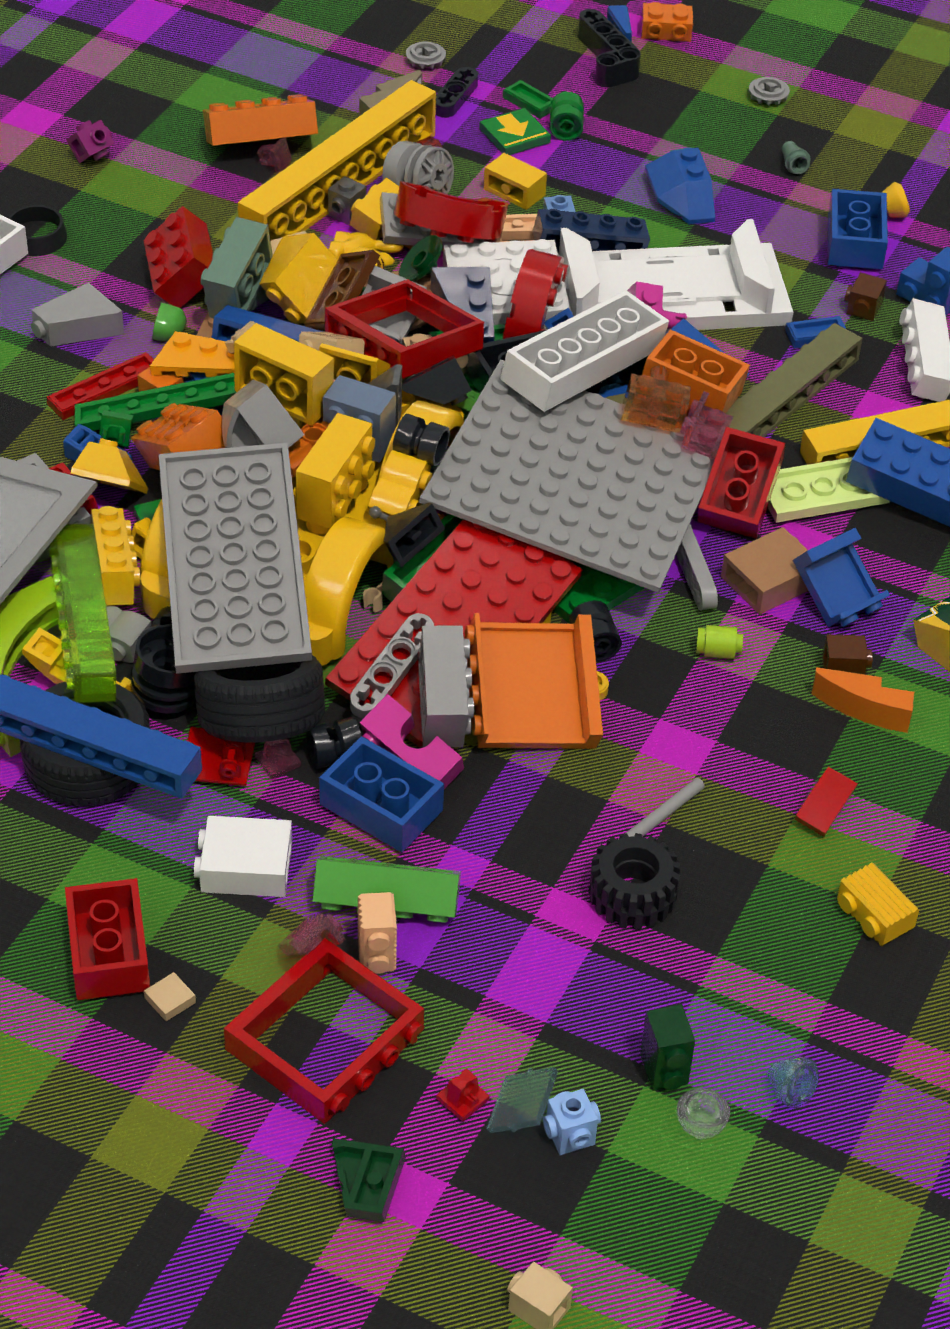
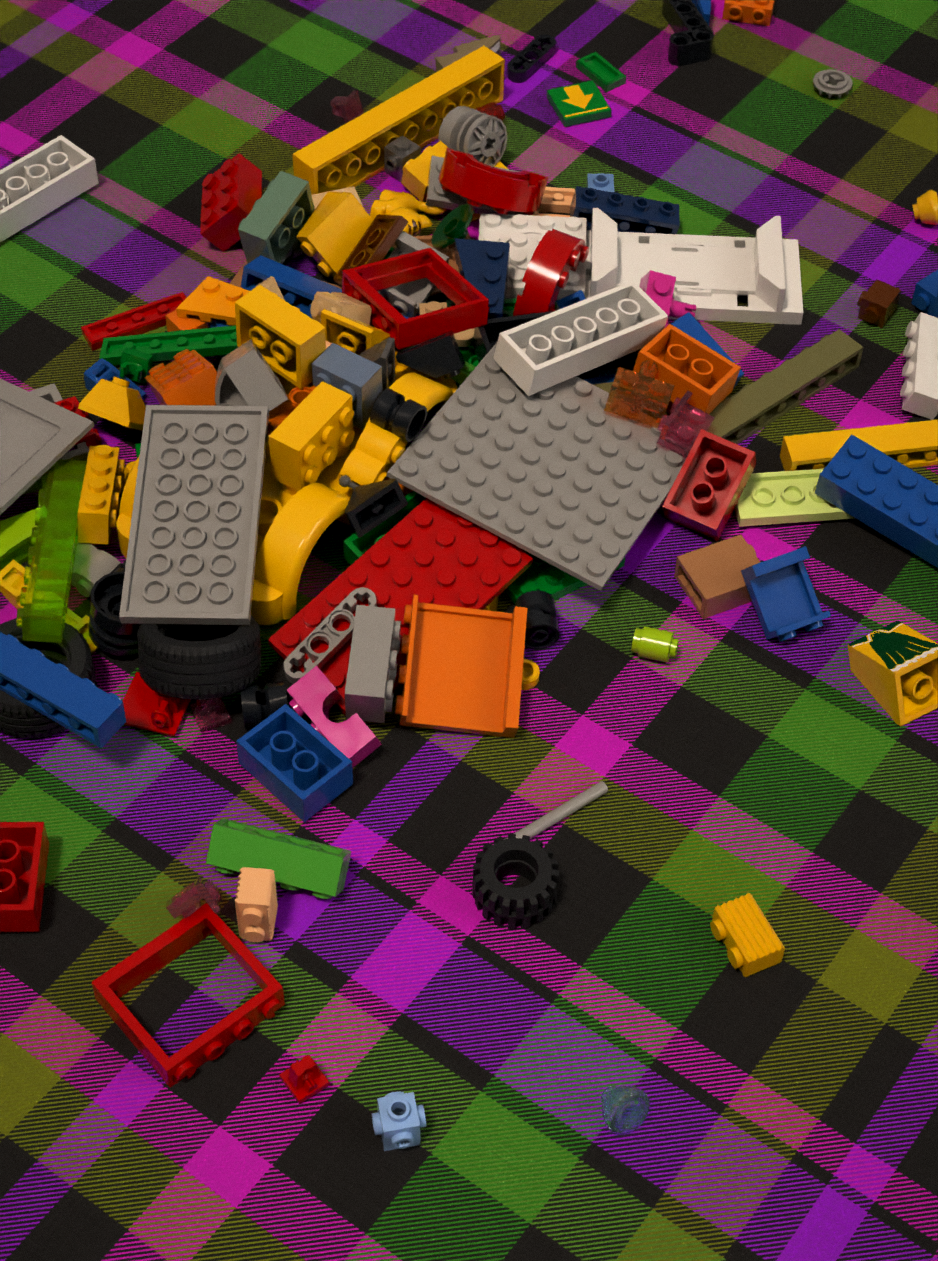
camera: 10 degrees right, 5 degrees up
black tyre [8,205,67,256] -> none
light grey slope [31,282,124,346] -> none
magenta brick [66,120,115,164] -> none
tan tile [144,972,196,1021] -> none
bright green piece [152,302,187,342] -> none
white brick [194,816,292,897] -> none
orange brick [203,94,318,146] -> none
dark green wing [332,1138,406,1222] -> none
tan hand [363,581,383,612] -> none
light grey gear [406,41,446,70] -> none
yellow brick [484,153,547,210] -> none
clear light blue piece [486,1067,558,1133] -> none
green wheel [550,91,584,141] -> none
dark green brick [640,1004,695,1091] -> none
blue wedge [645,148,715,224] -> none
light grey beam [676,524,718,611] -> none
clear brick [677,1088,730,1139] -> none
sand green cone [781,141,811,174] -> none
blue tile [785,316,846,348] -> none
red slope [795,766,858,837] -> none
orange slope [812,667,914,733] -> none
reddish brown brick [822,634,873,675] -> none
blue brick [828,189,888,269] -> none

